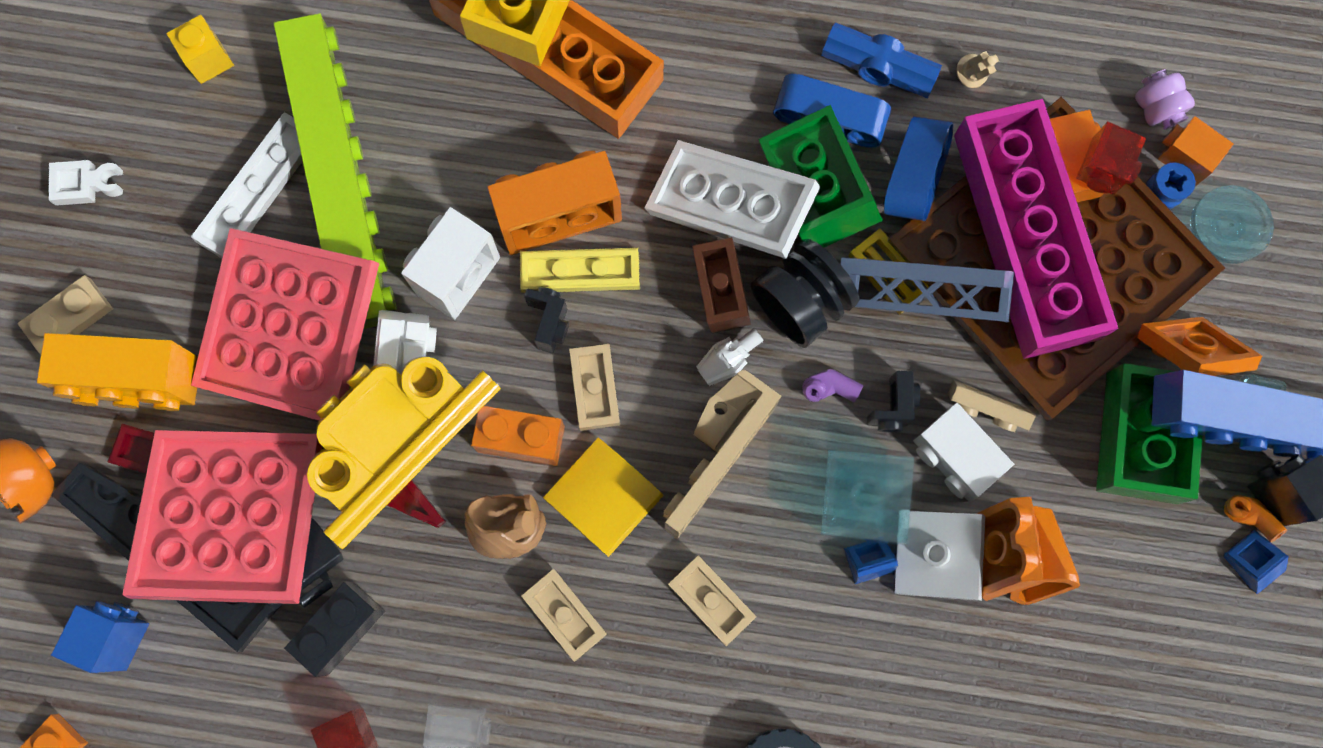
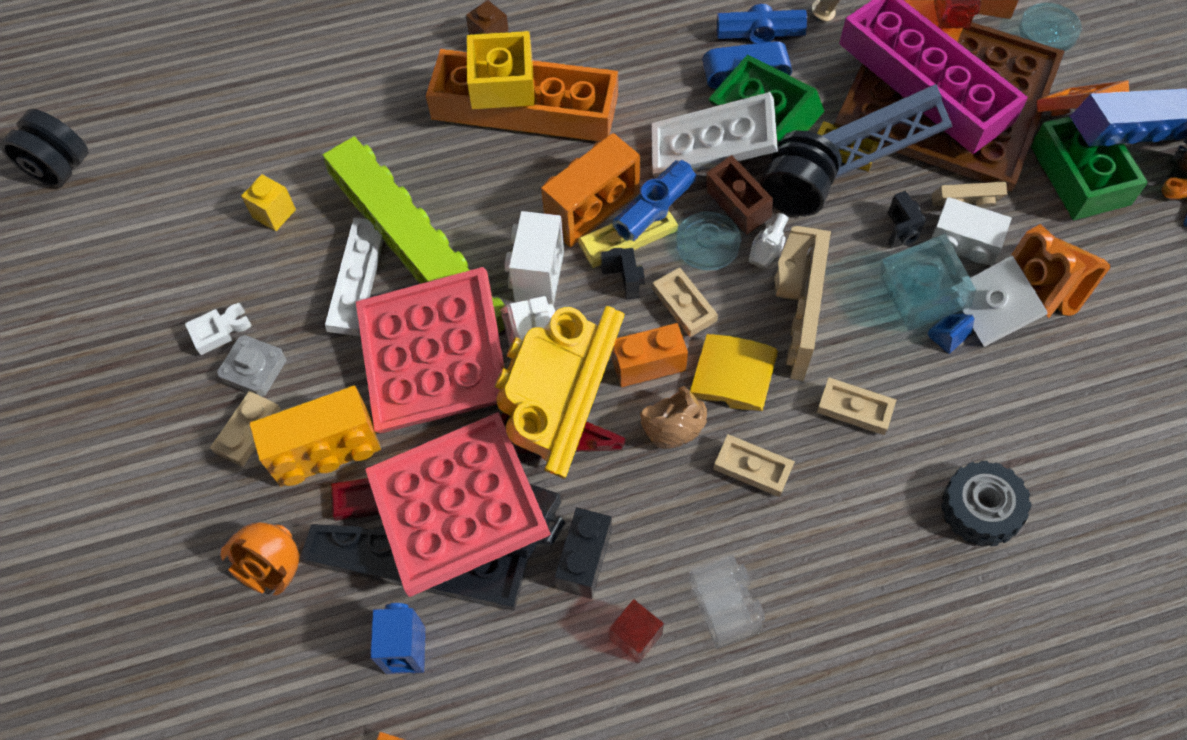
camera: 20 degrees left, 15 degrees down
medium lavender arm [802,369,863,403] -> none
blue beam [884,116,954,221] -> none
blue wheel [1146,162,1196,209] -> none
none -> piece [217,335,287,397]
none -> blue piece [612,159,697,242]
none -> clear light blue piece [676,211,741,270]

